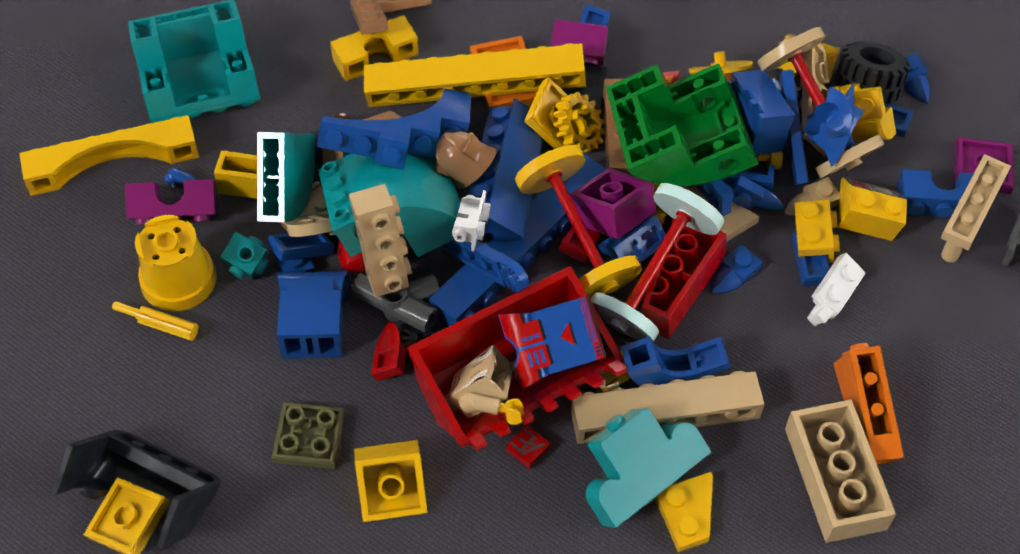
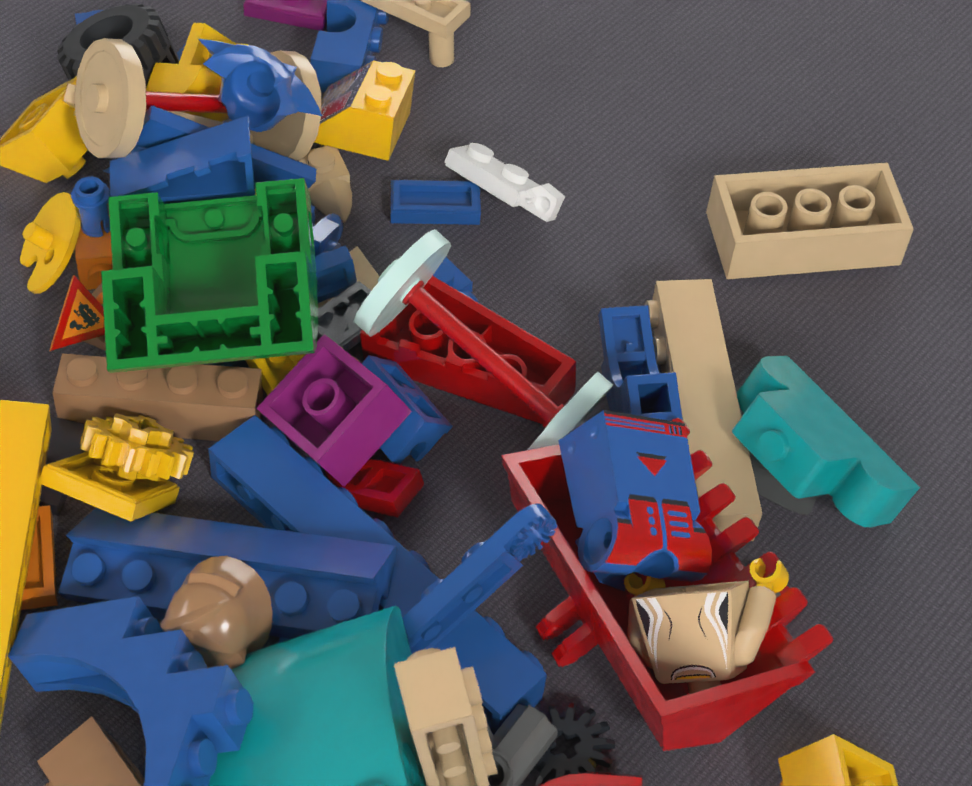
camera: 90 degrees left, 5 degrees down
white hinge [452,190,490,252] -> none
yellow piece [515,145,643,299] -> none
yellow wing [654,472,713,552] -> none
yellow bracket [794,200,840,263] -> none
orange slope [834,343,904,465] -> none
none -> blue pin [71,177,110,237]

